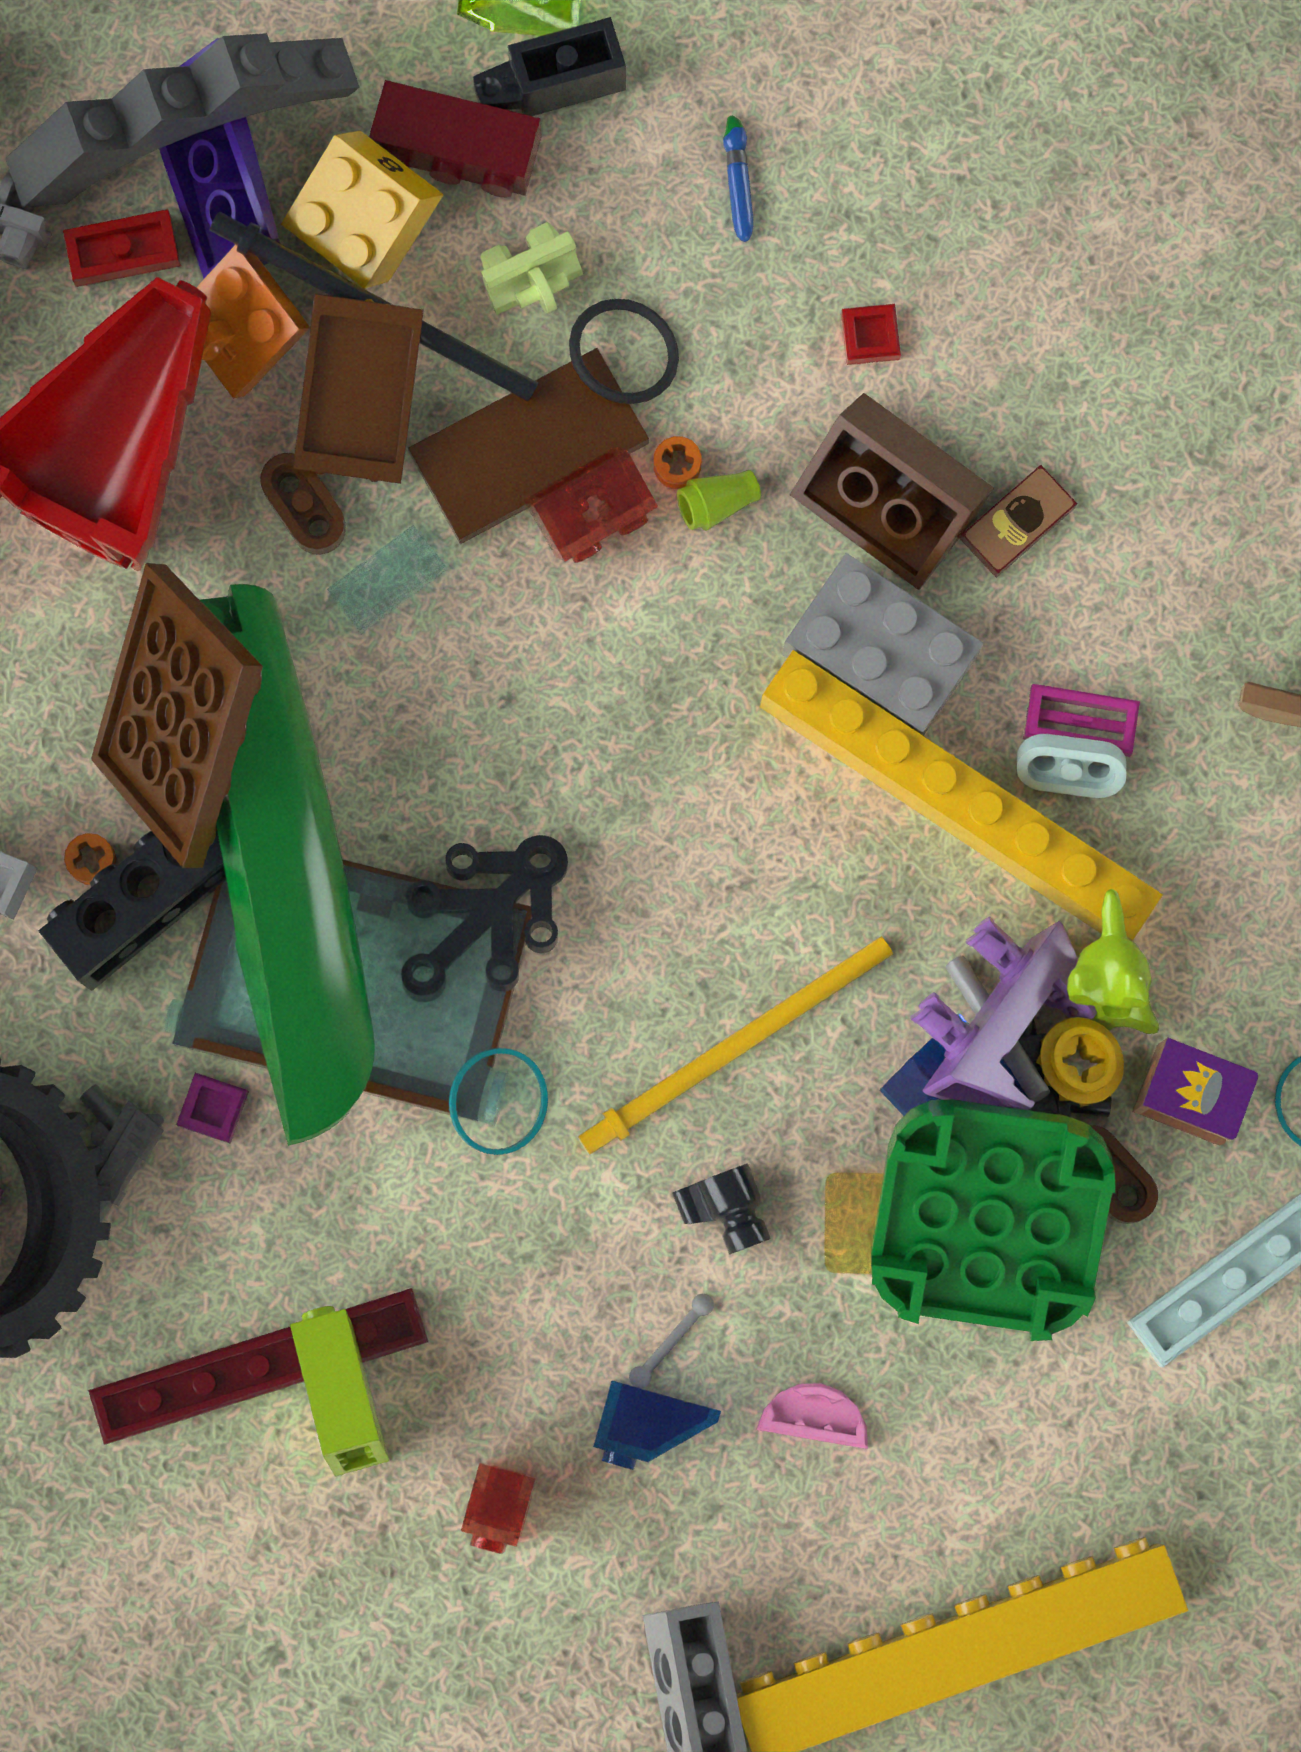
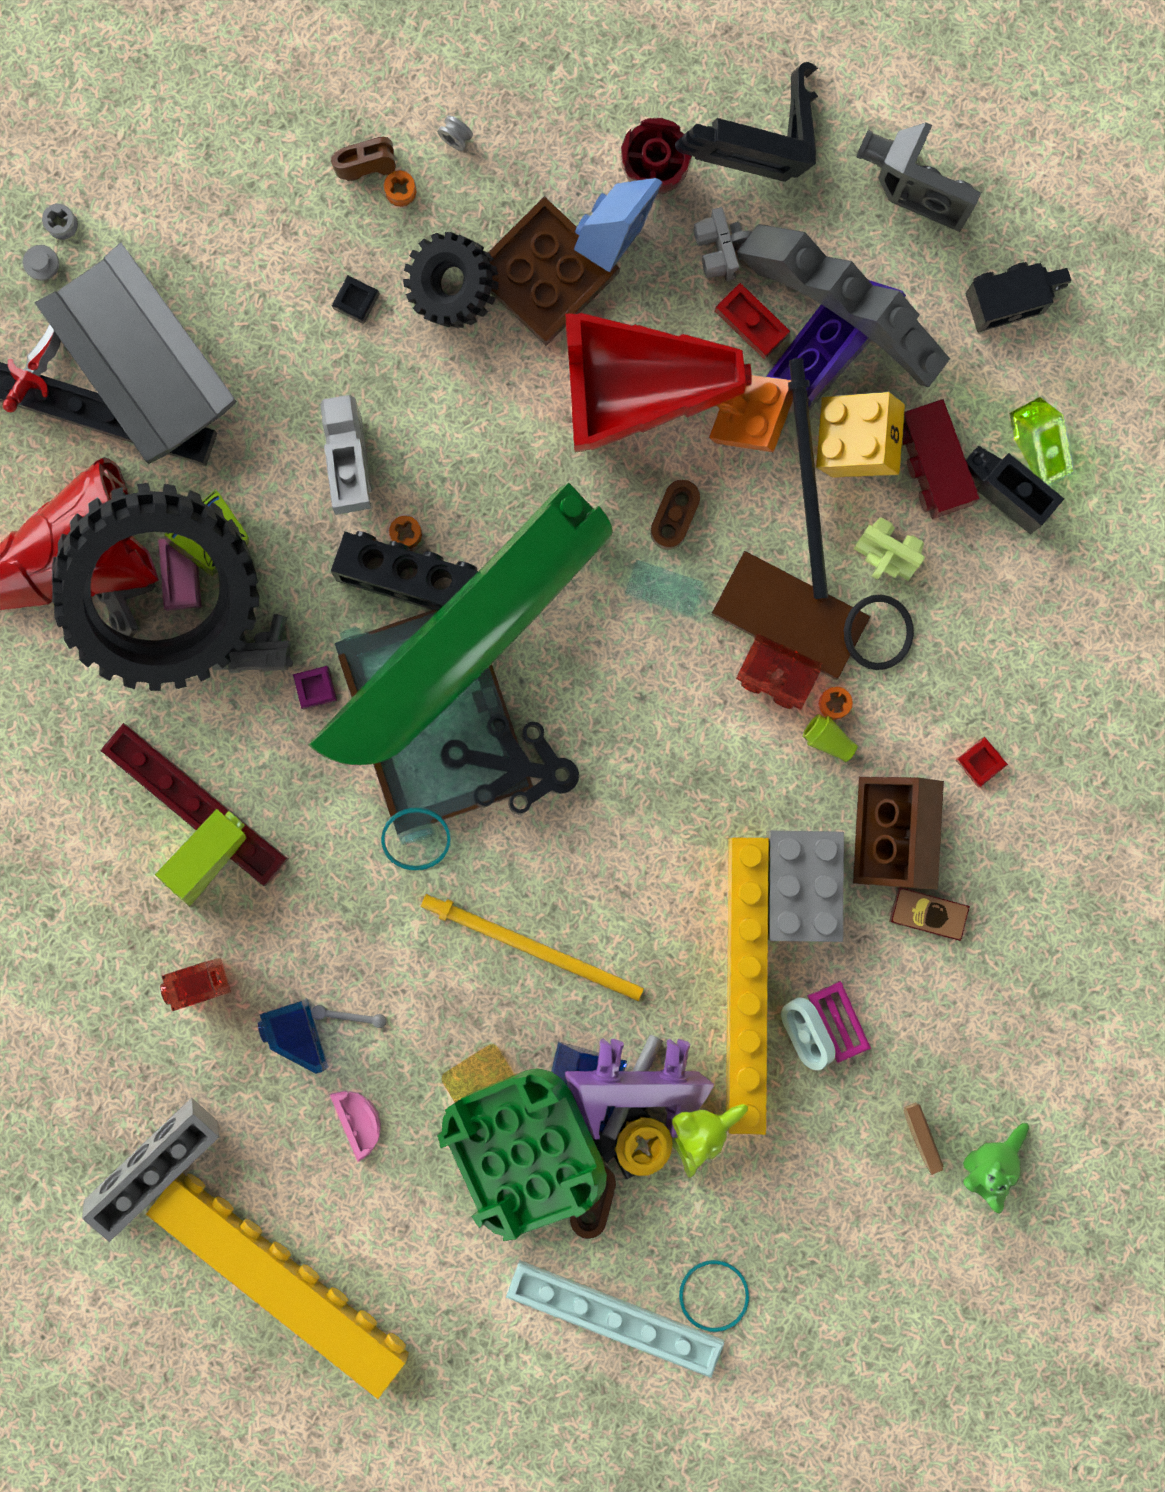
camera: 65 degrees right, 5 degrees up
reddish brown plate [91,563,263,868] -> none
reddish brown piece [293,294,424,484] -> none
black piece [672,1163,771,1255] -> none
blue piece [723,115,754,242] -> none
dark purple piece [1132,1037,1258,1146] -> none

